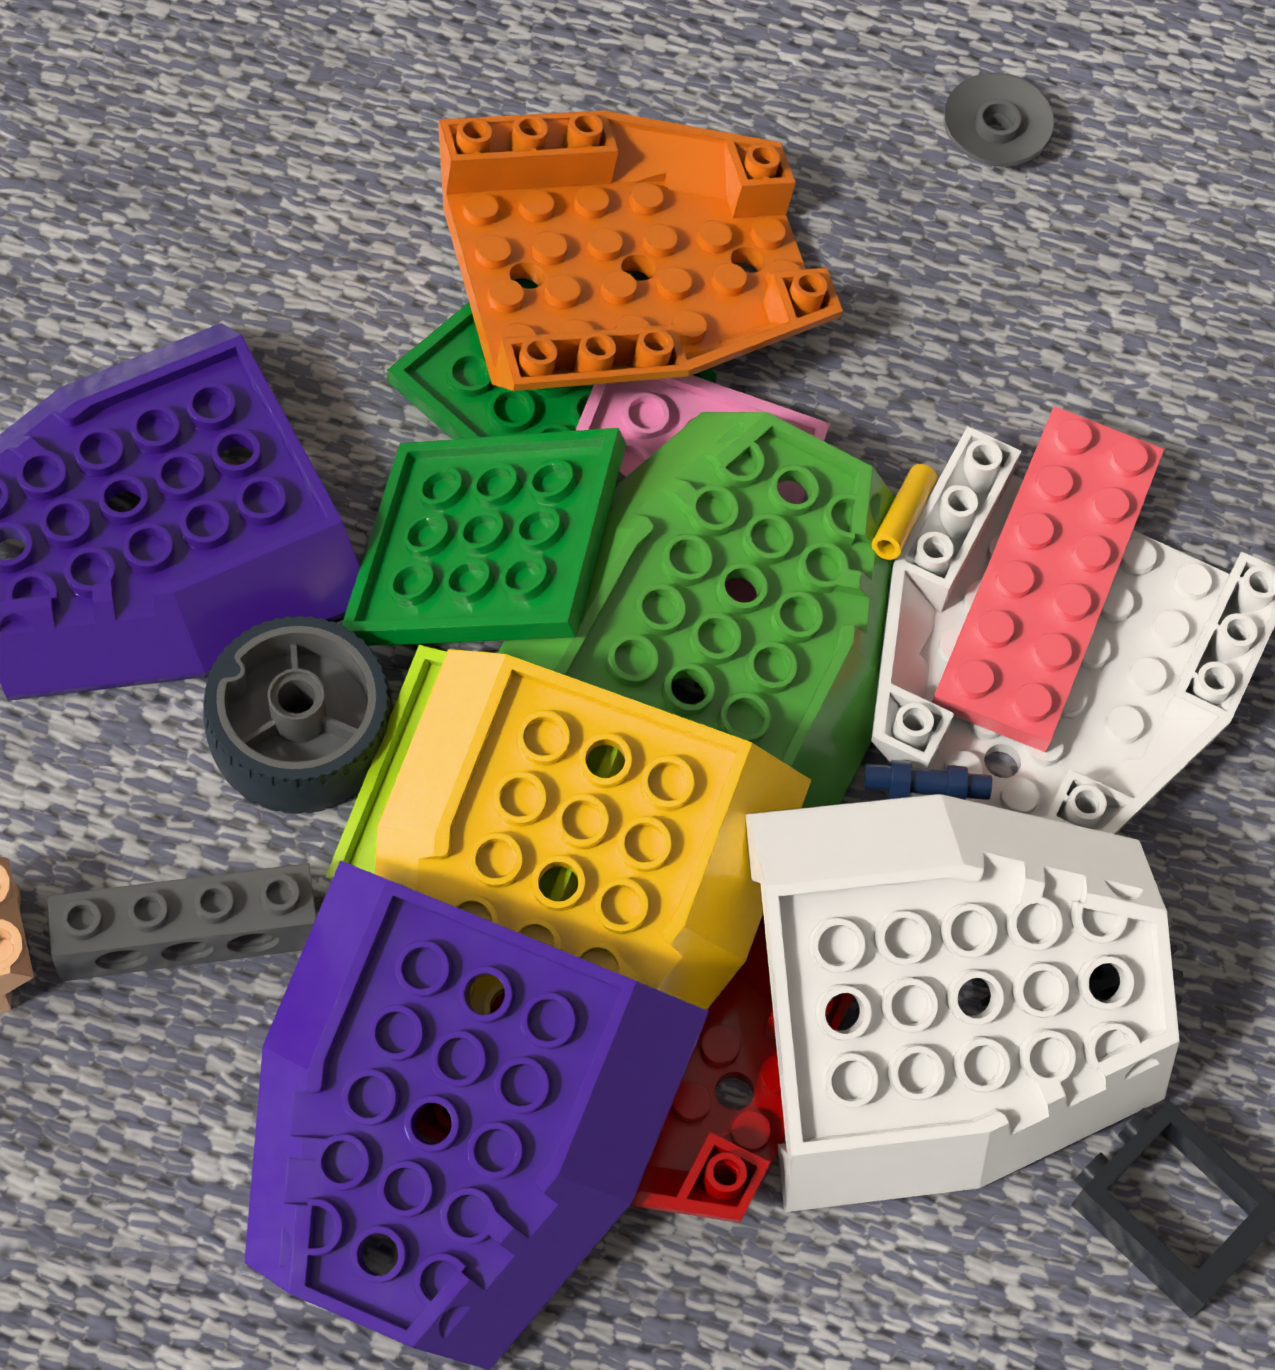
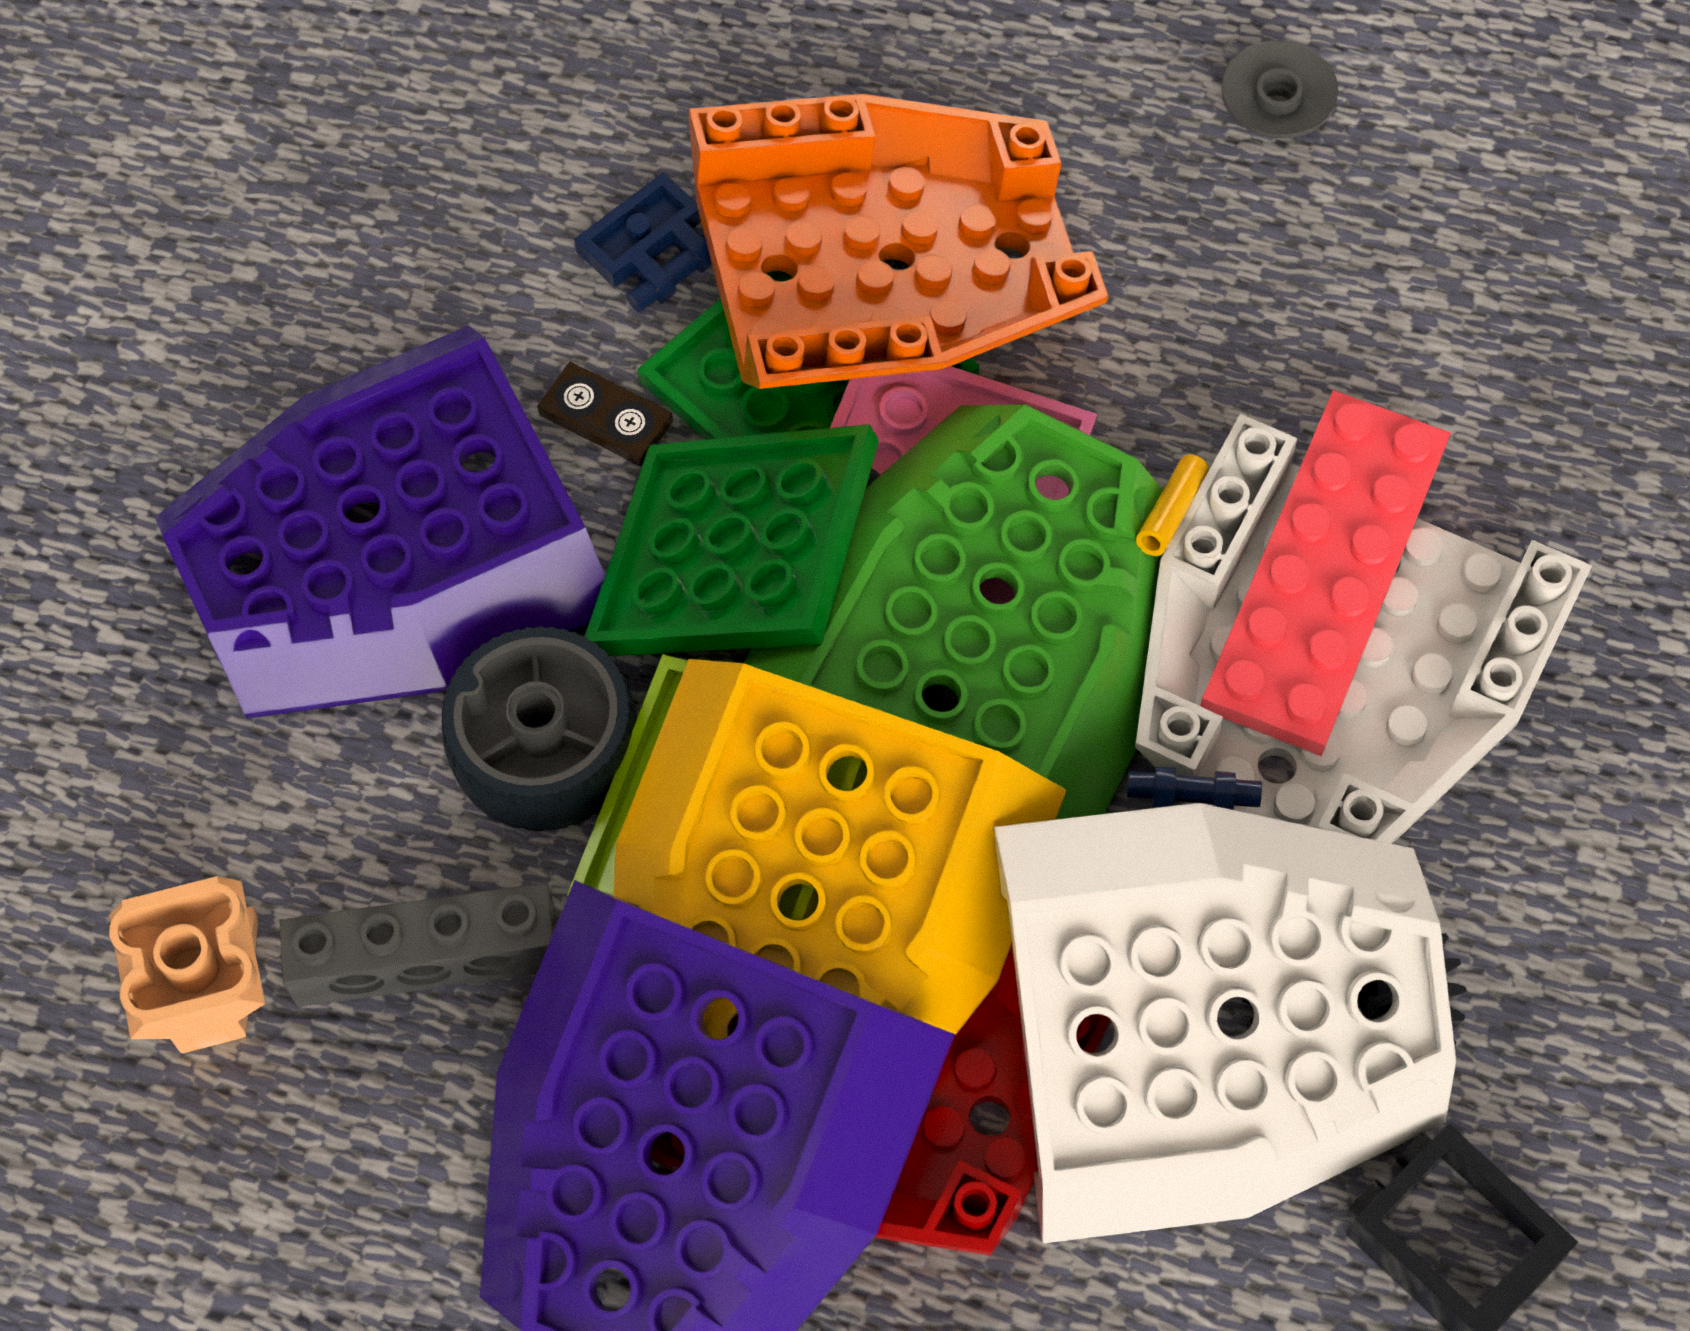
camera: 10 degrees right, 0 degrees up
none -> tile [537,361,673,467]
none -> dark blue plate [574,172,712,313]

